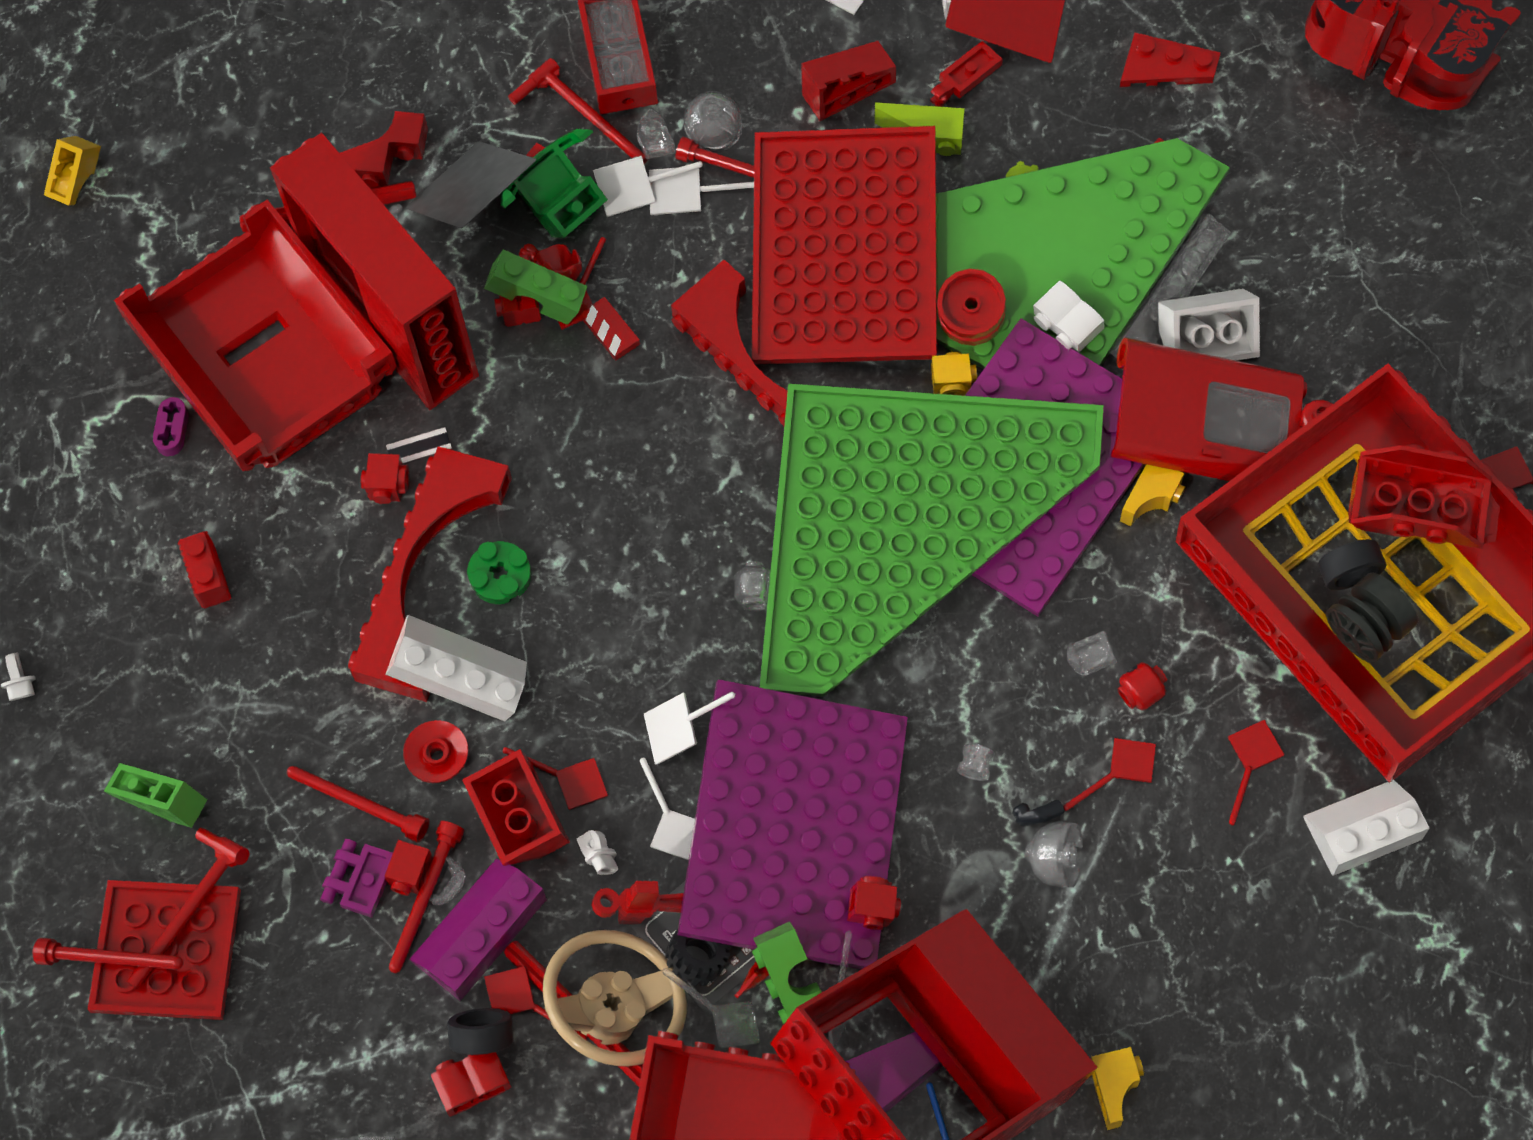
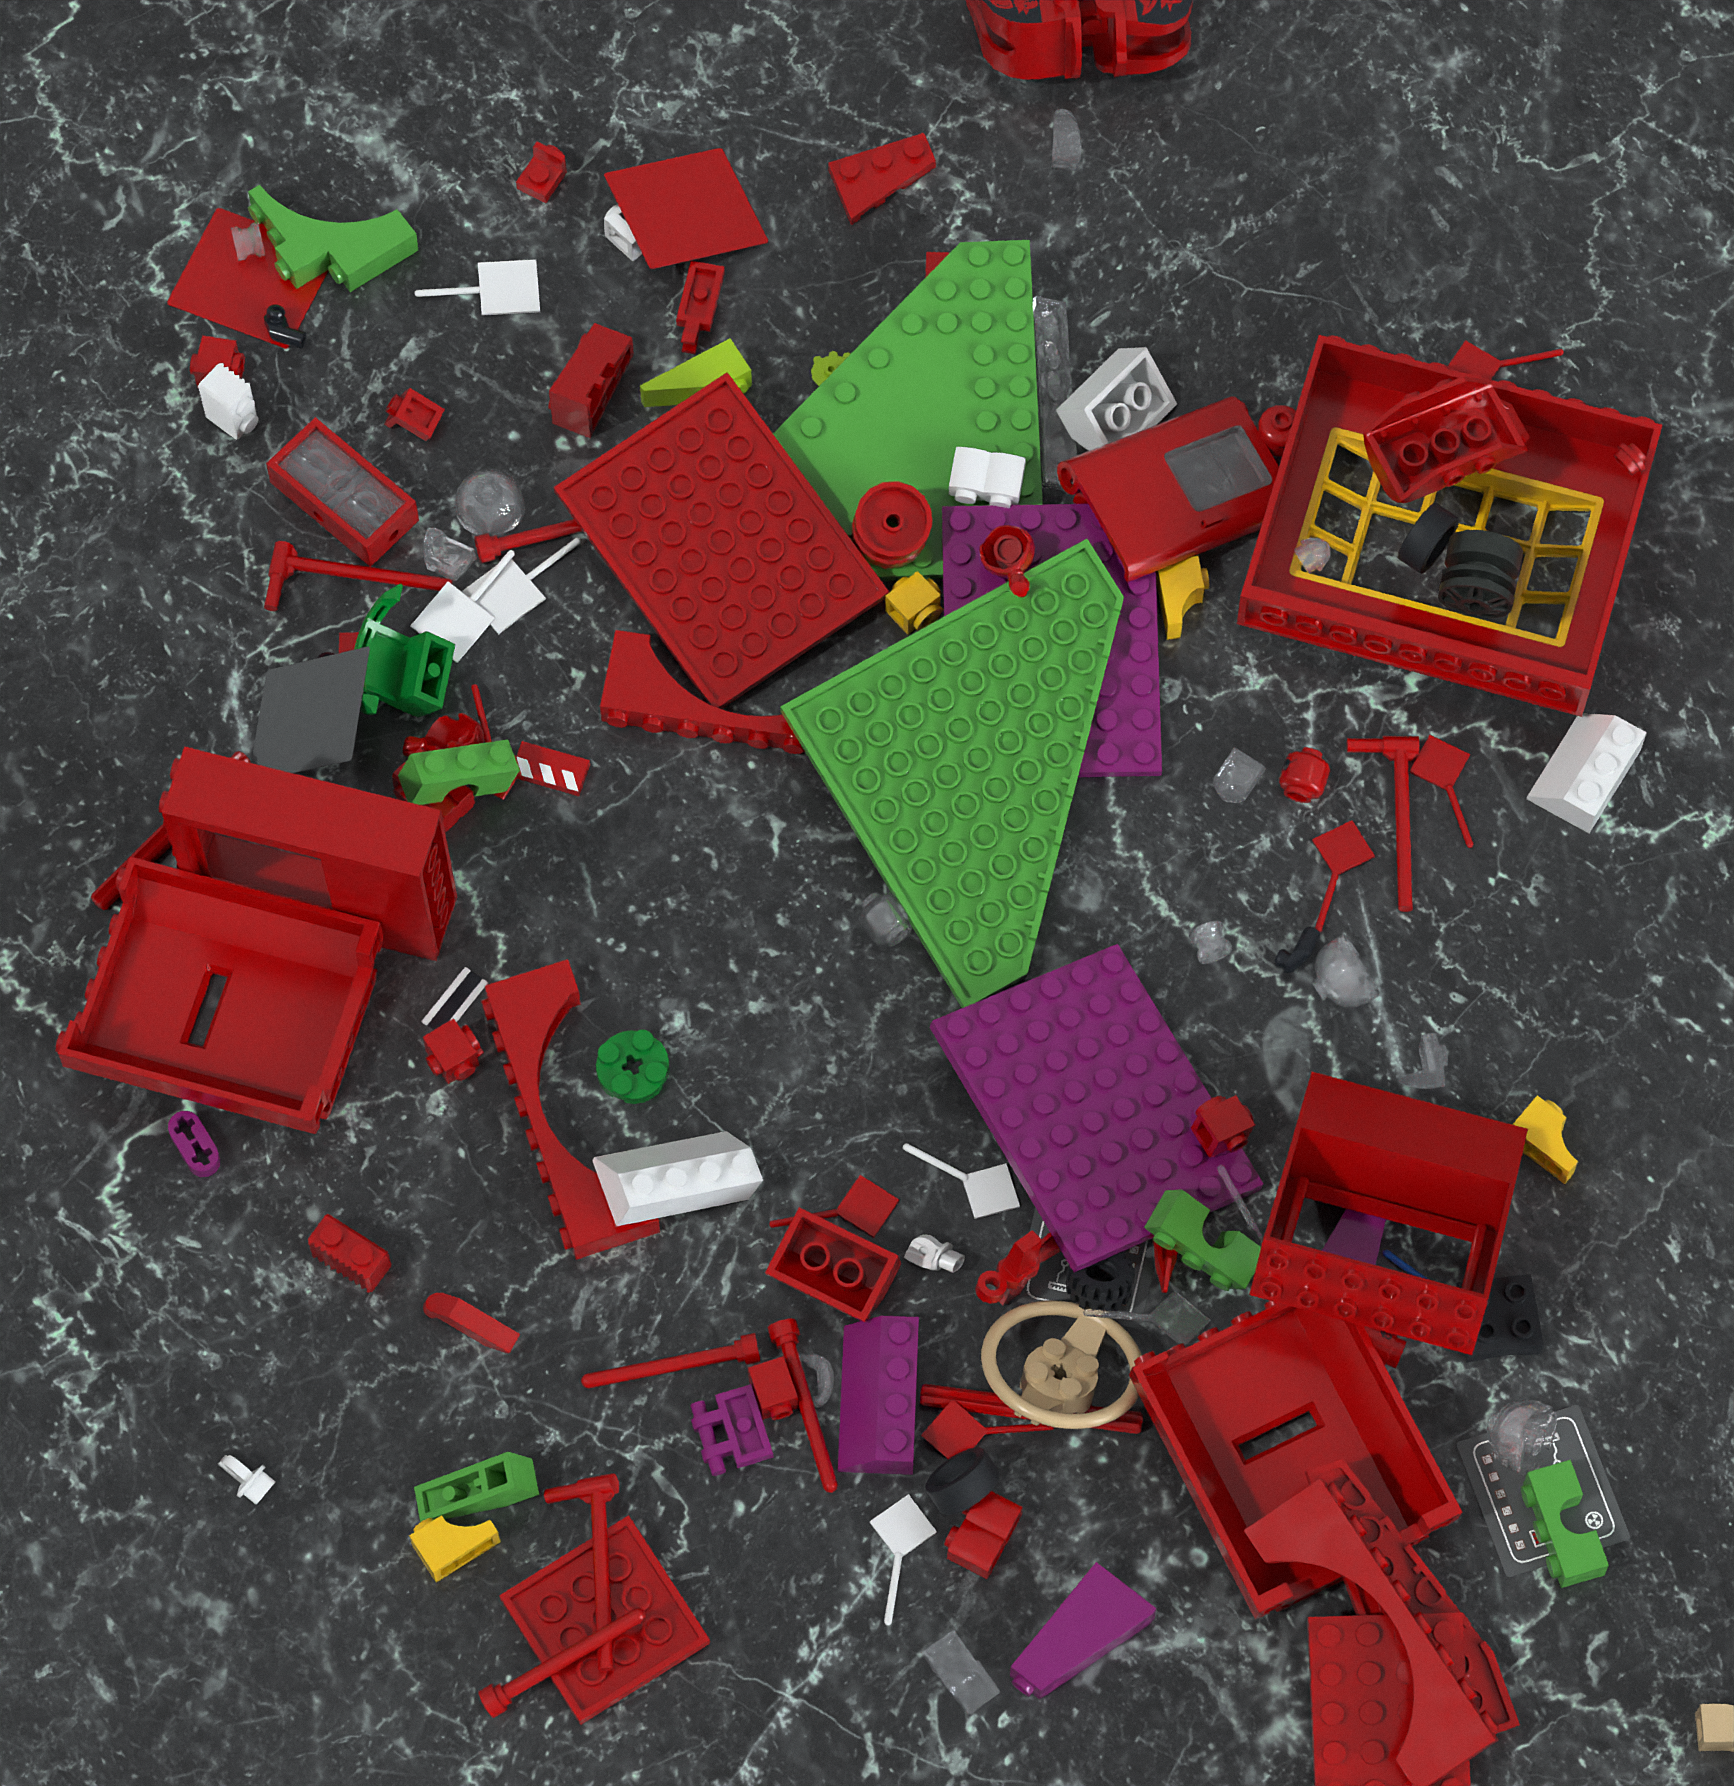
camera: 40 degrees left, 0 degrees up
red arch [340,111,428,189] -> none
red dish [403,720,469,783] -> none
white piece [644,692,735,765] -> none
none -> red bracket [384,388,445,441]
none -> yellow arch [409,1515,500,1583]
none -> red piece [423,1293,520,1354]
none -> white piece [870,1494,937,1625]
none -> red hair [979,525,1035,598]
none -> clear helmet [1052,109,1081,171]
none -> clear plate [1294,537,1331,574]
none -> red bar [1346,736,1419,912]
none -> clear plate [1399,1033,1448,1089]

